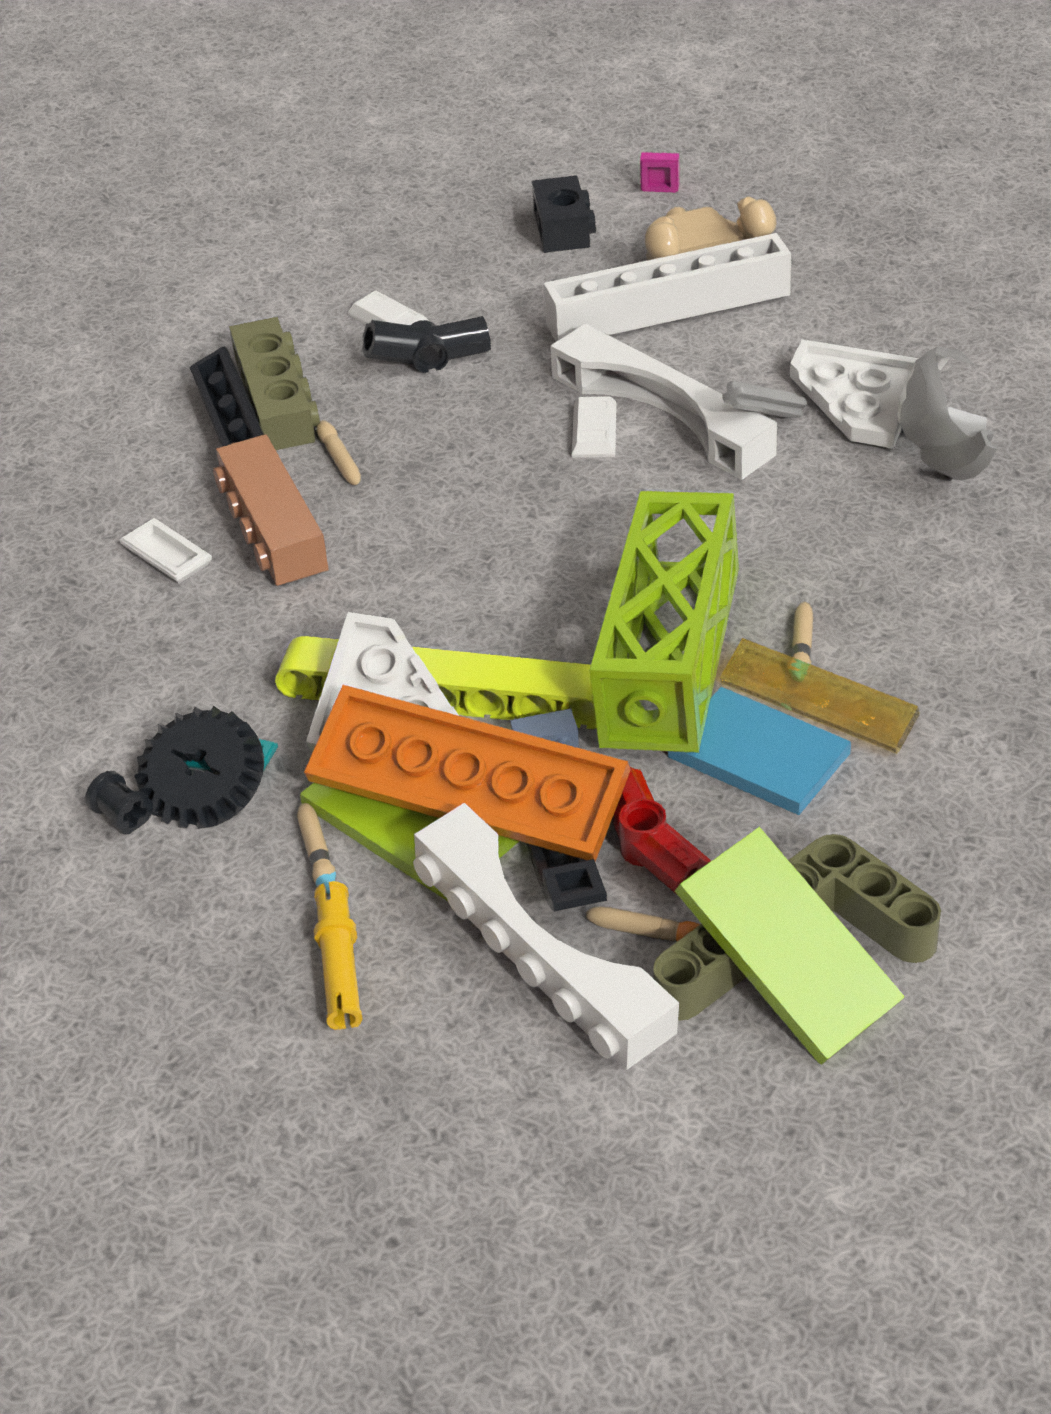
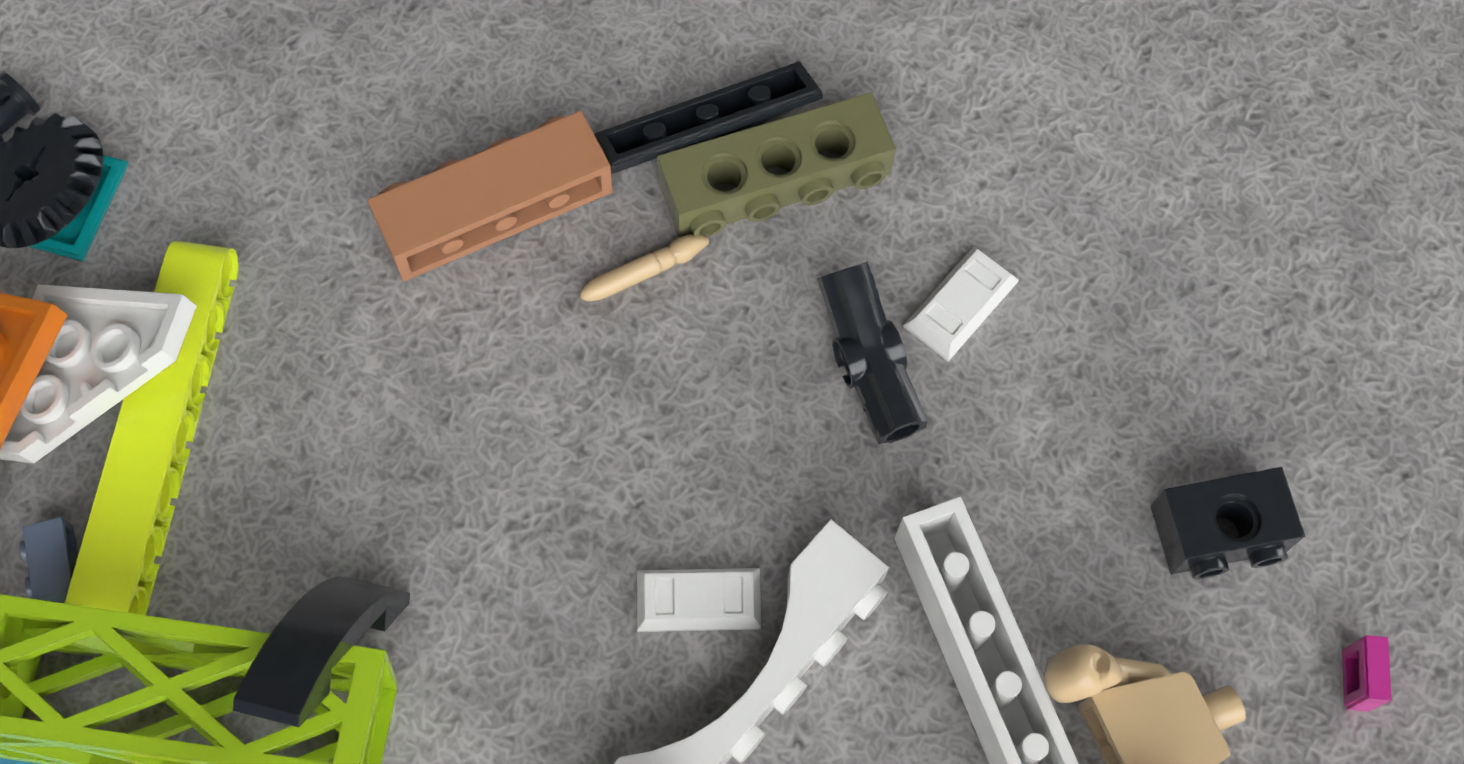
camera: 80 degrees right, 25 degrees up
white tile [119,518,212,583] -> none
none -> black slope [233,576,410,727]

